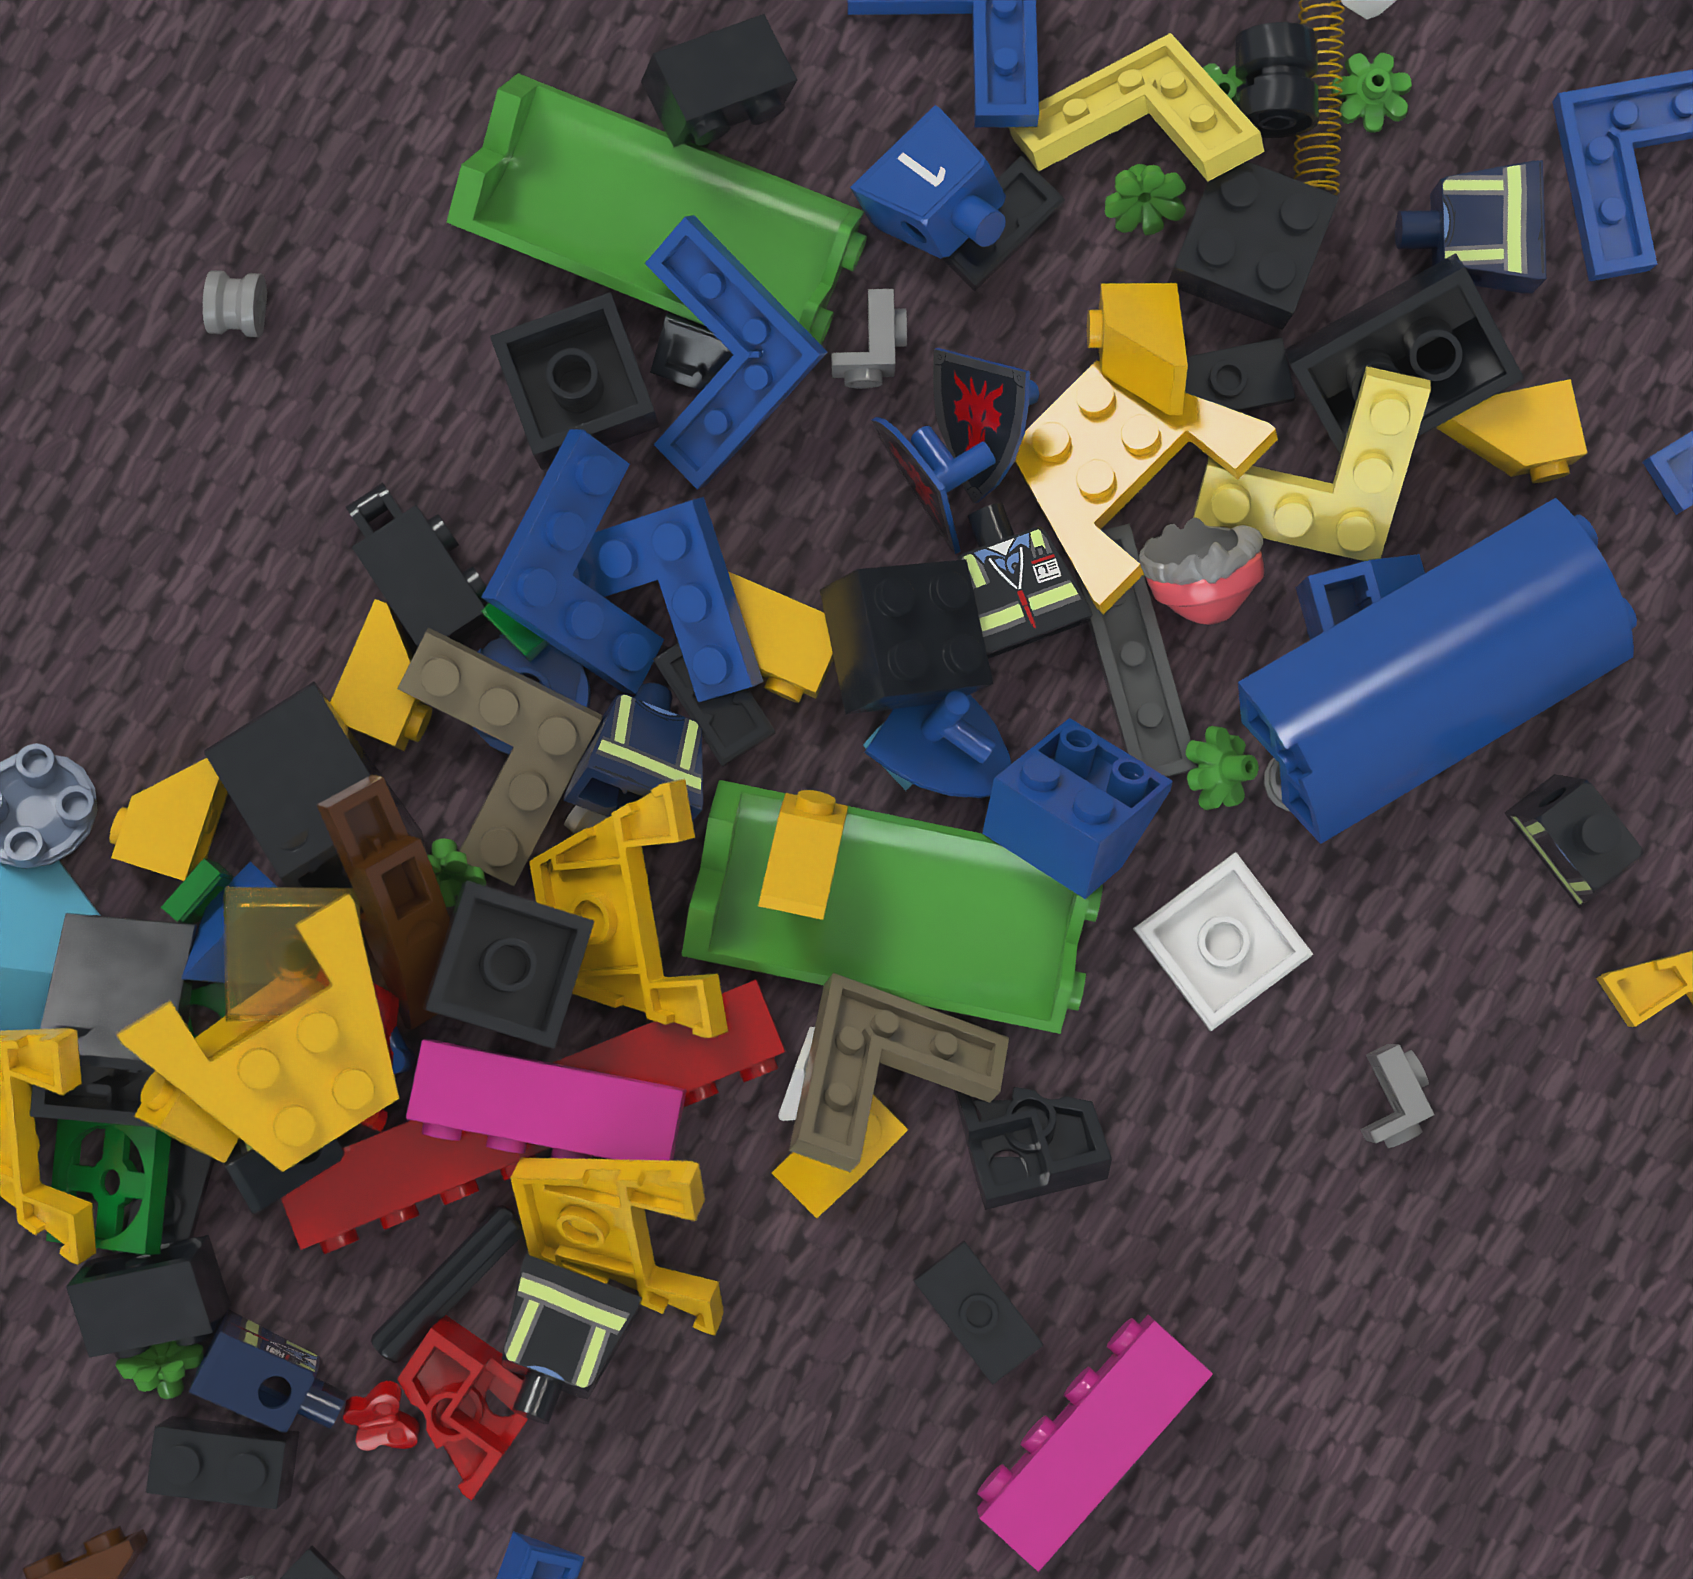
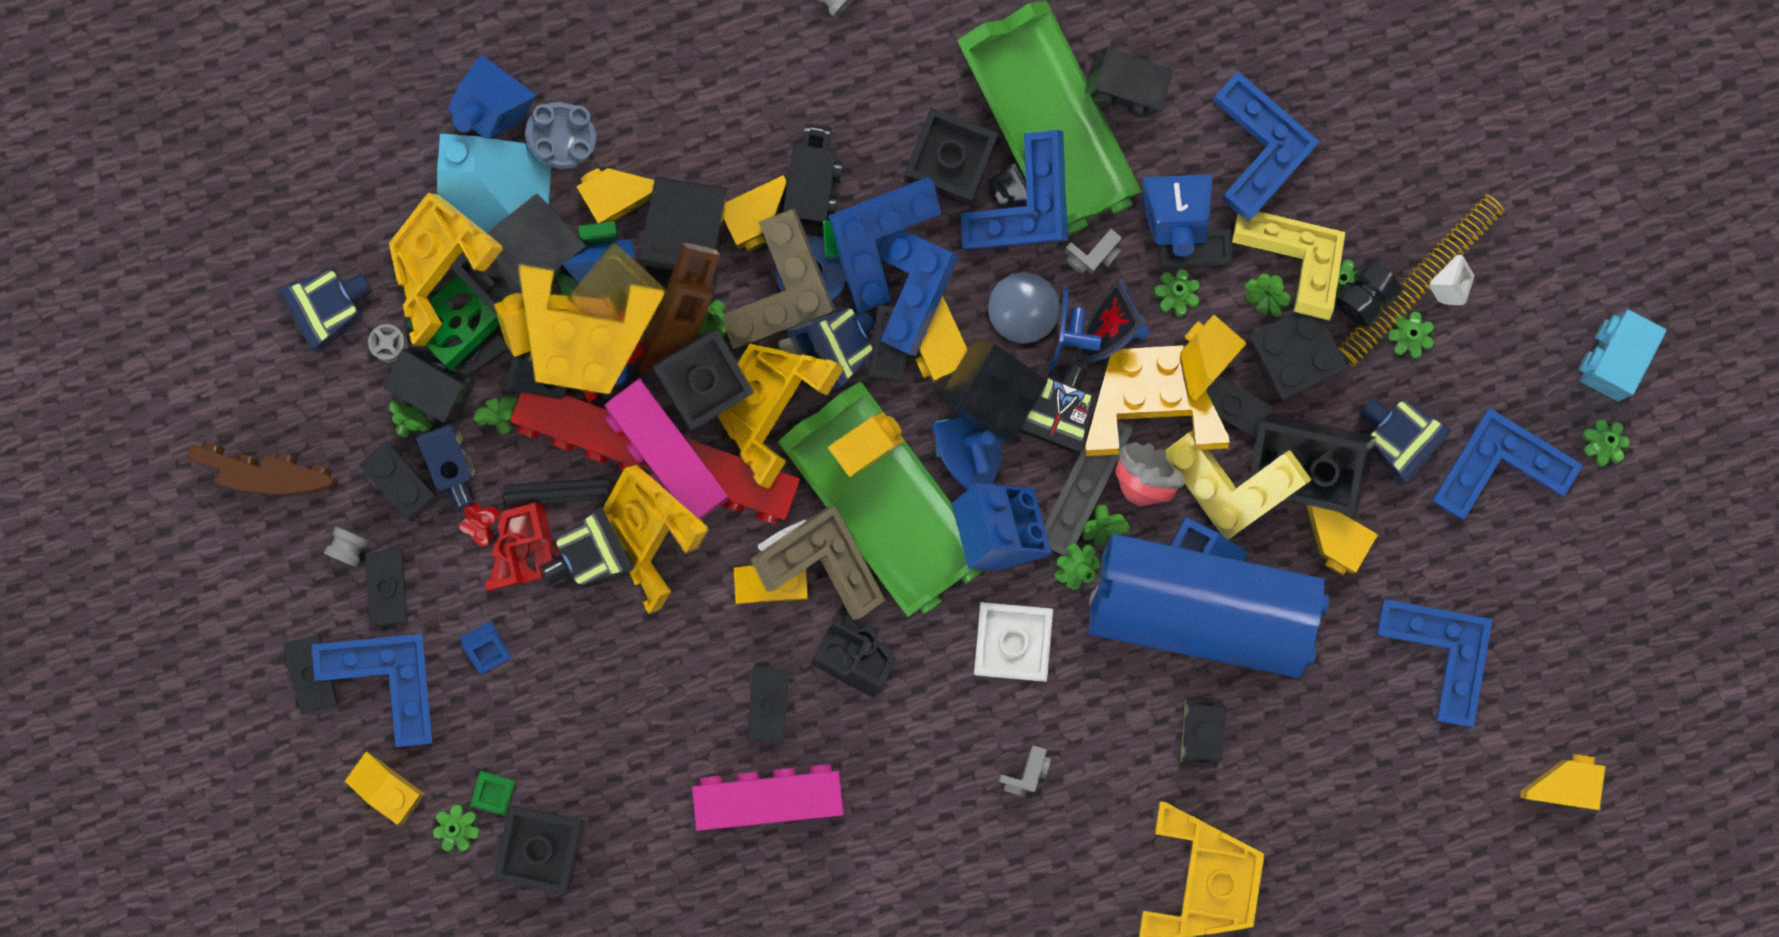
camera: 45 degrees right, 0 degrees up
none -> light grey wheel [368,324,408,363]
none -> bright green plant [473,395,518,434]
none -> sand blue dish [988,272,1060,344]
none -> bright green plant [1083,505,1130,545]
none -> bright green plant [1153,269,1200,317]

